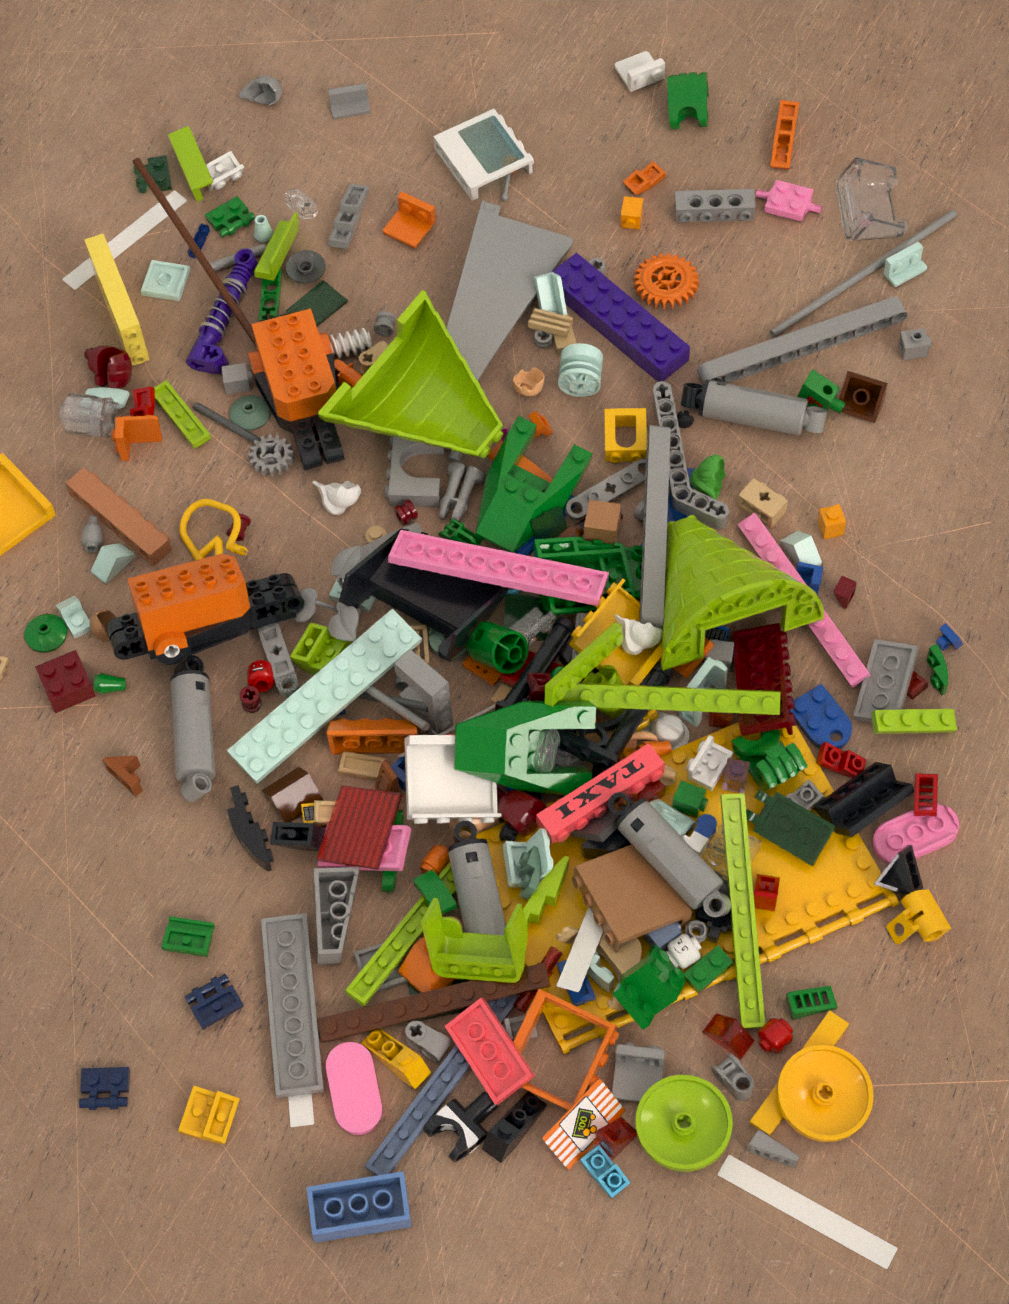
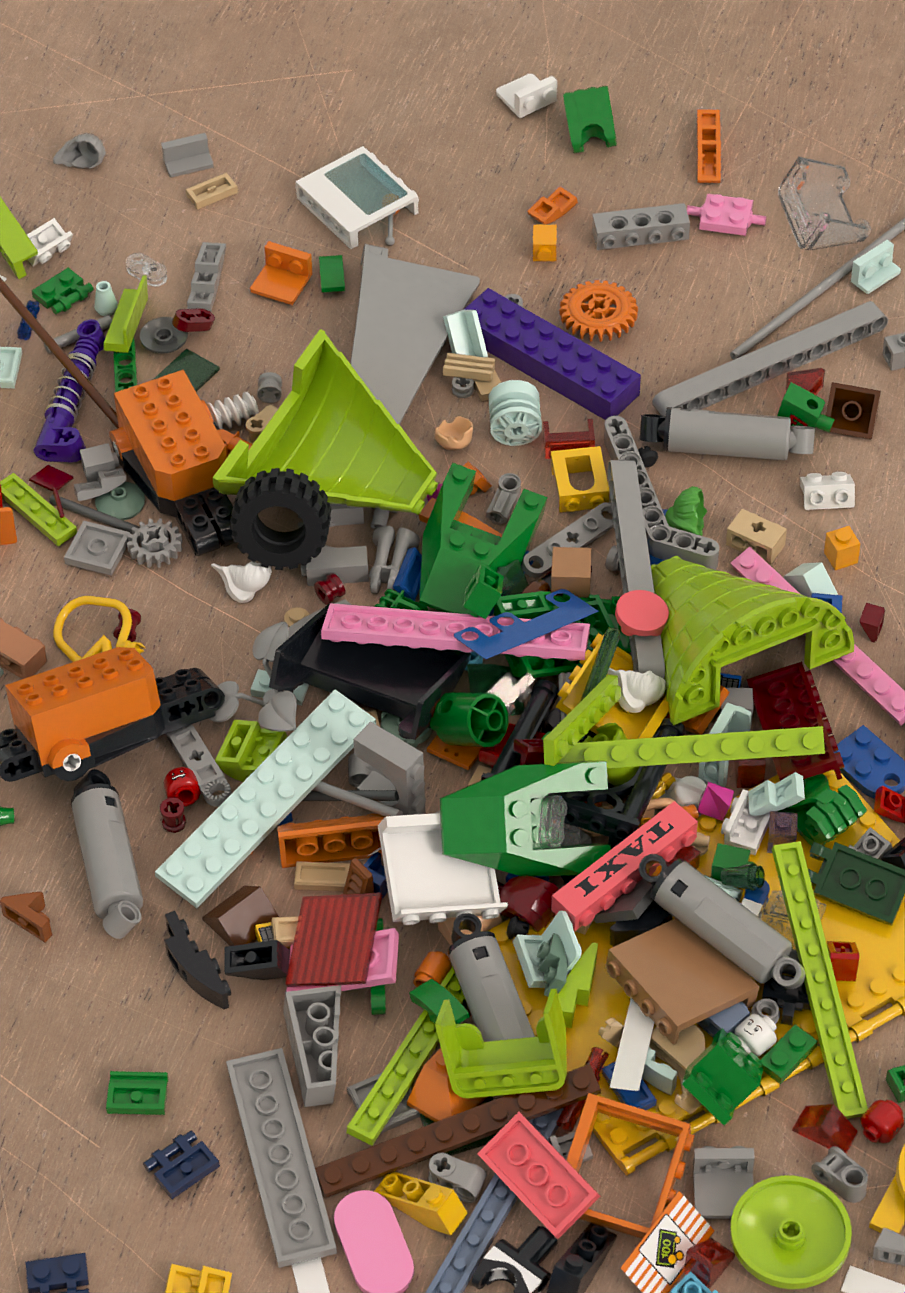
camera: 10 degrees left, 10 degrees down
none -> dark red piece [29,465,74,518]
none -> light grey plate [64,521,130,576]
none -> light grey slope [74,468,126,501]
none -> dark red beam [172,308,215,332]
none -> tan tile [186,173,238,210]
none -> black tyre [230,468,331,570]
none -> green slope [319,255,345,293]
none -> blue tile [393,547,422,601]
none -> blue piece [454,589,599,660]
none -> green brick [463,563,504,619]
none -> light grey piece [486,473,521,525]
none -> clear red panel [543,419,595,459]
none -> clear green axle [580,627,621,740]
none -> coral tile [615,590,669,636]
none -> dark pink slope [697,782,734,821]
none -> clear green cone [721,863,765,891]
none -> light aqua slope [748,772,805,816]
none -> clear red slope [786,368,825,395]
none -> white bracket [800,472,855,510]

